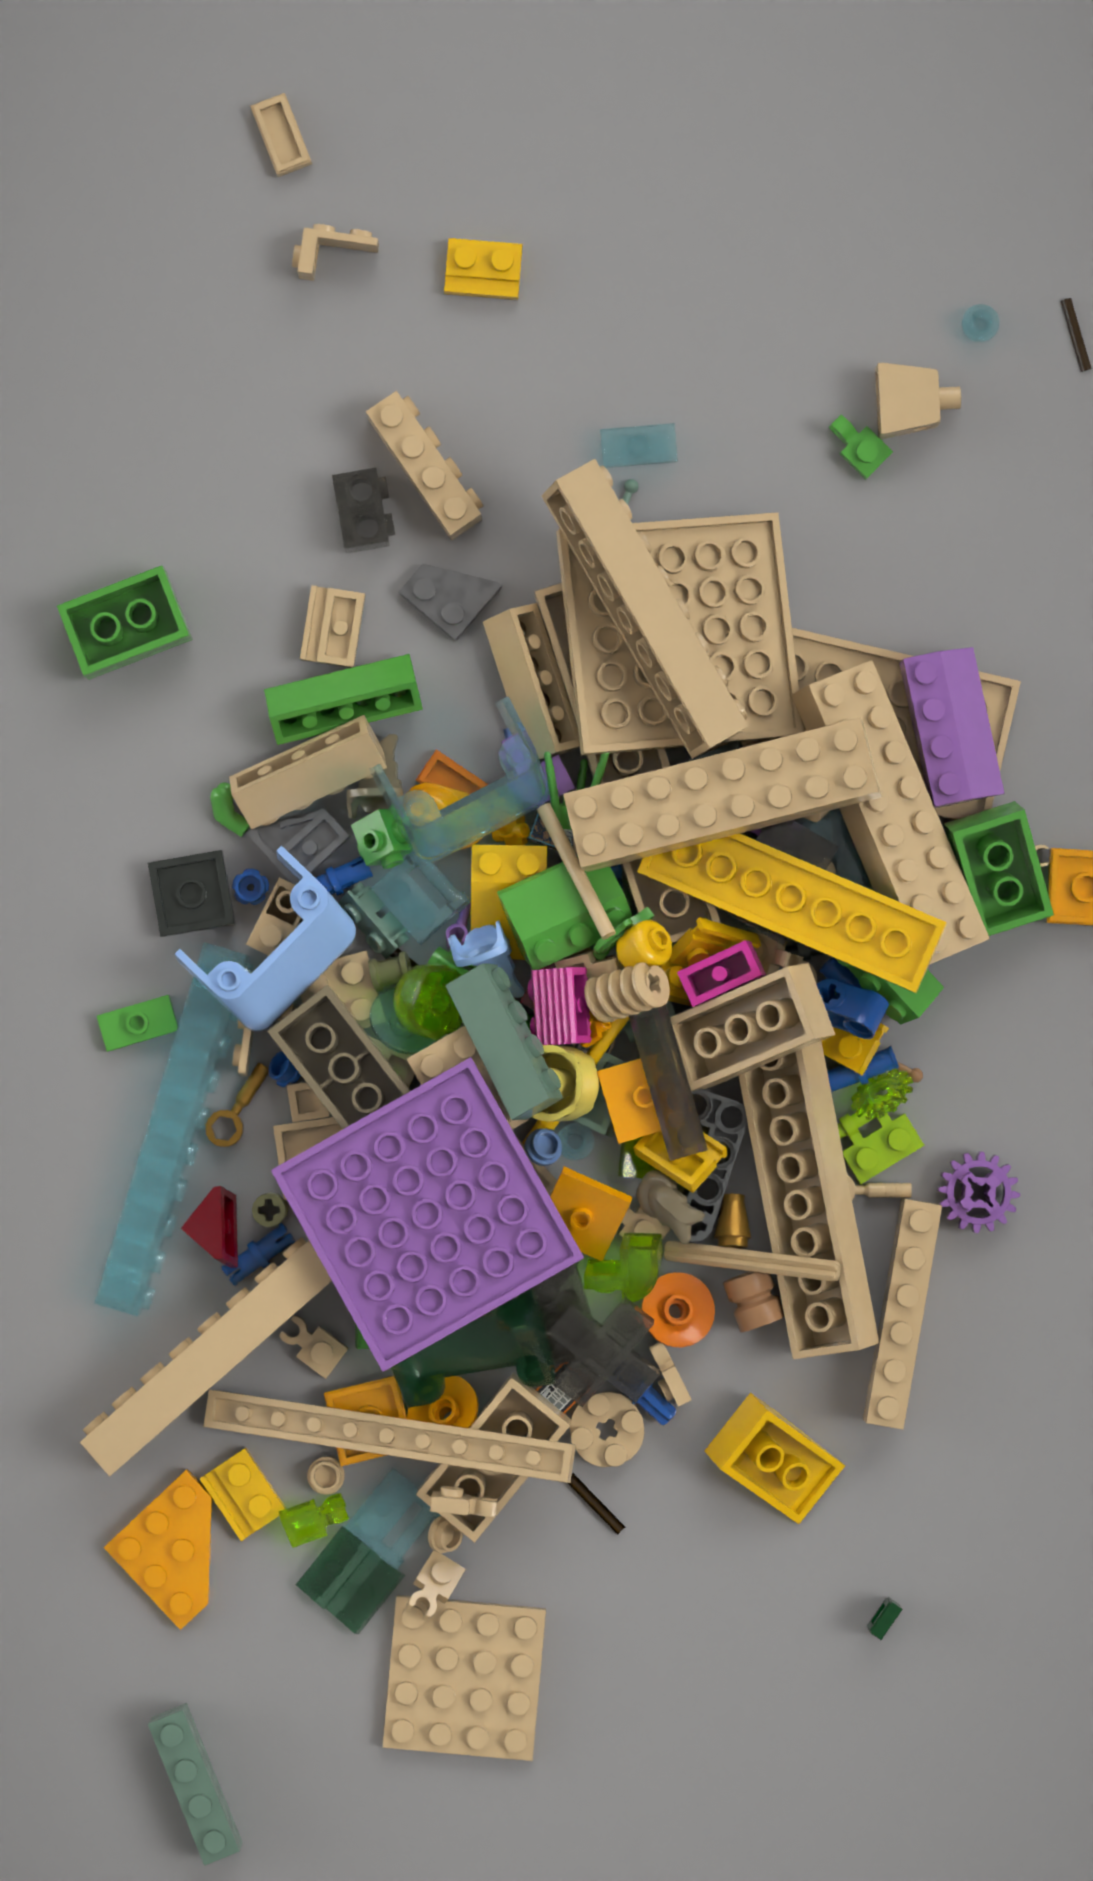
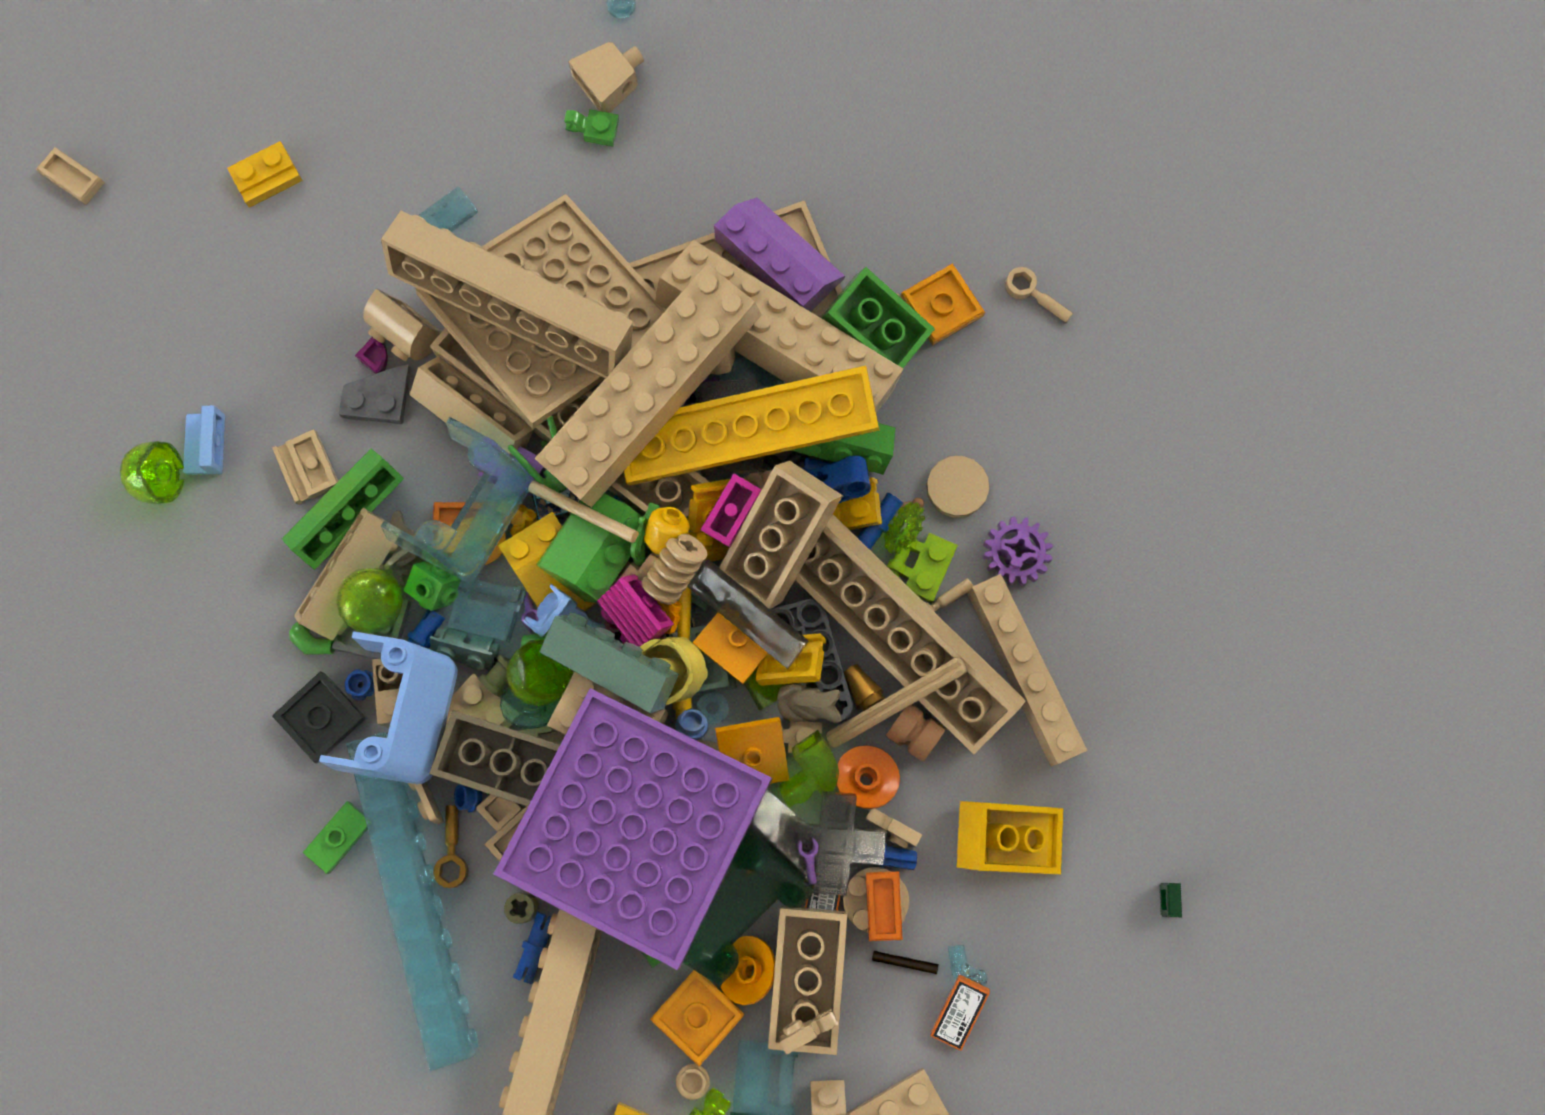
camera: 35 degrees left, 10 degrees down
bright green brick [57,565,193,680] -> none
dark red slope [180,1186,238,1268] -> none
tan plate [203,1389,576,1483] -> none
tan plate [279,1315,349,1379] -> none
tan bracket [292,224,379,281] -> none
clear smoke brick [332,468,396,554] -> none
tan brick [366,391,483,541] -> none
tan plate [428,1516,463,1553] -> none
none -> clear neon green cylinder [120,441,184,504]
none -> light blue panel [183,405,225,475]
none -> clear neon green cylinder [336,568,403,634]
none -> magenta tile [355,337,388,374]
none -> tan brick [363,289,442,361]
none -> medium lavender hand [797,838,819,884]
none -> orange tile [866,871,903,941]
none -> tan tile [926,456,989,518]
none -> tile [930,974,990,1051]
none -> clear light blue arm [948,945,987,986]

